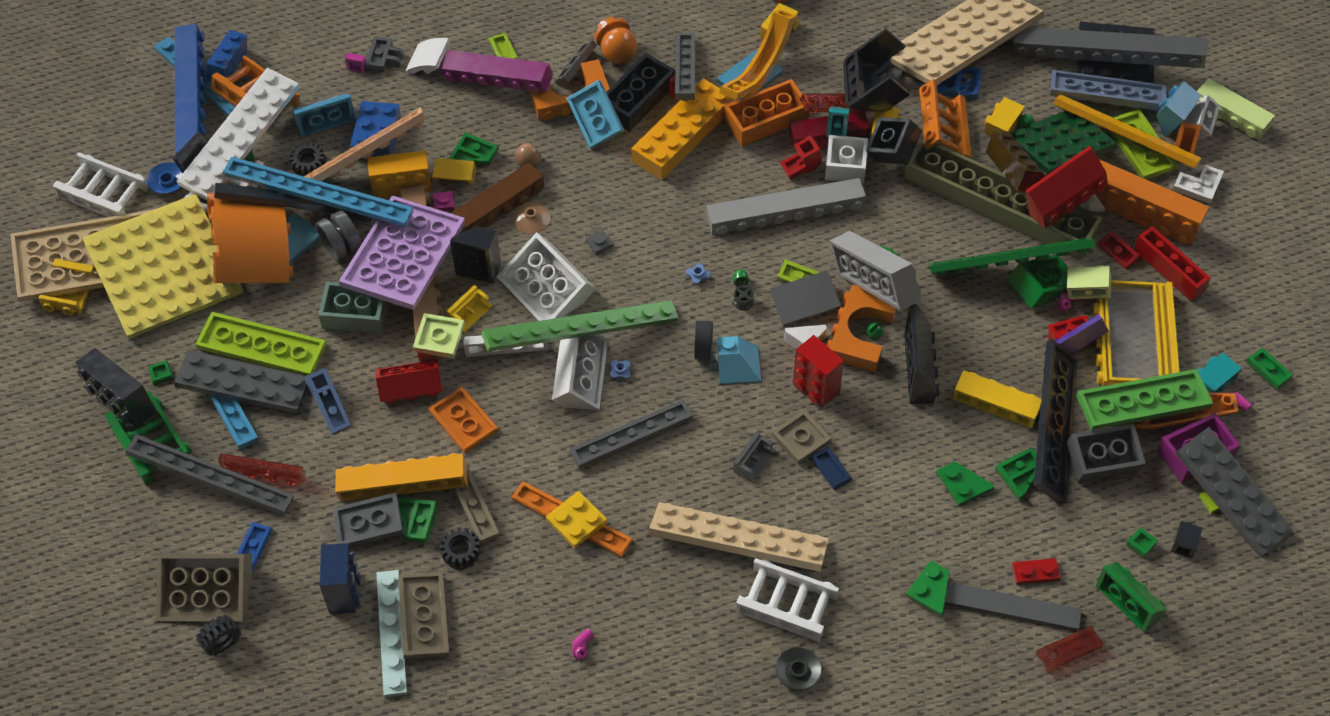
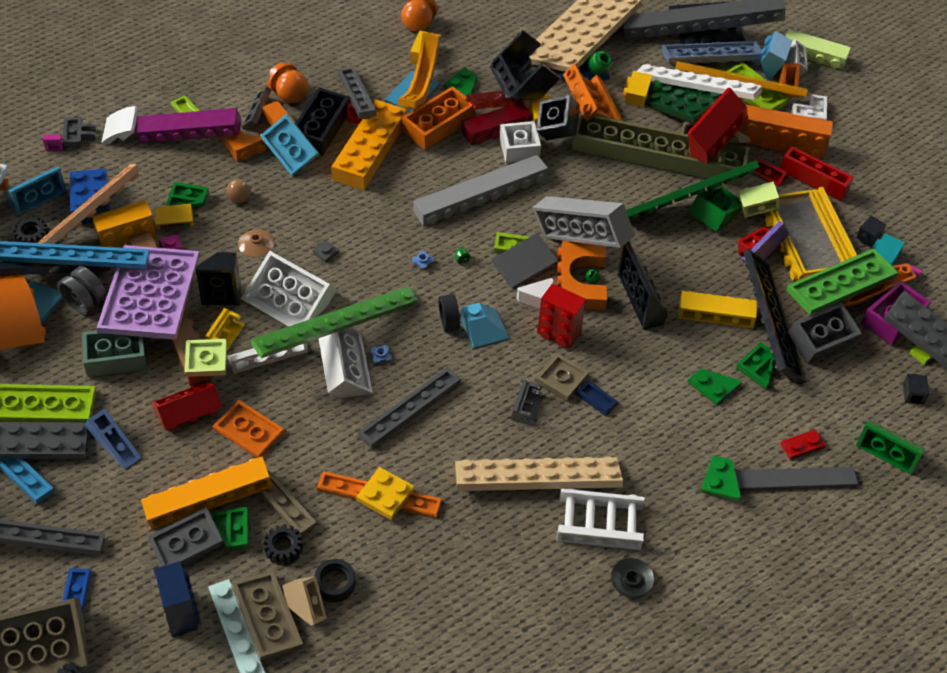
camera: 20 degrees left, 5 degrees down
clear red plate [218,453,306,485] -> none
reddish brown brick [450,162,545,234] -> none
dark pink arm [572,629,594,660] -> none
pearl dark grey wheel [733,286,754,310] -> none
red brick [780,135,822,180] -> none
teal slope [826,107,849,137] -> none
dark brown slope [986,131,1045,192] -> none
clear red plate [1036,626,1103,673] -> none
dark pink arm [1057,292,1079,311] -> none
green plate [1126,527,1158,558] -> none
green plate [1246,347,1293,390] -> none
none -> tan slope [282,576,327,625]
none -> black tyre [314,559,356,603]
none -> green wing [443,67,477,99]
none -> green head [588,51,612,76]
none -> white plate [637,64,762,100]
none -> black brick [856,216,887,247]

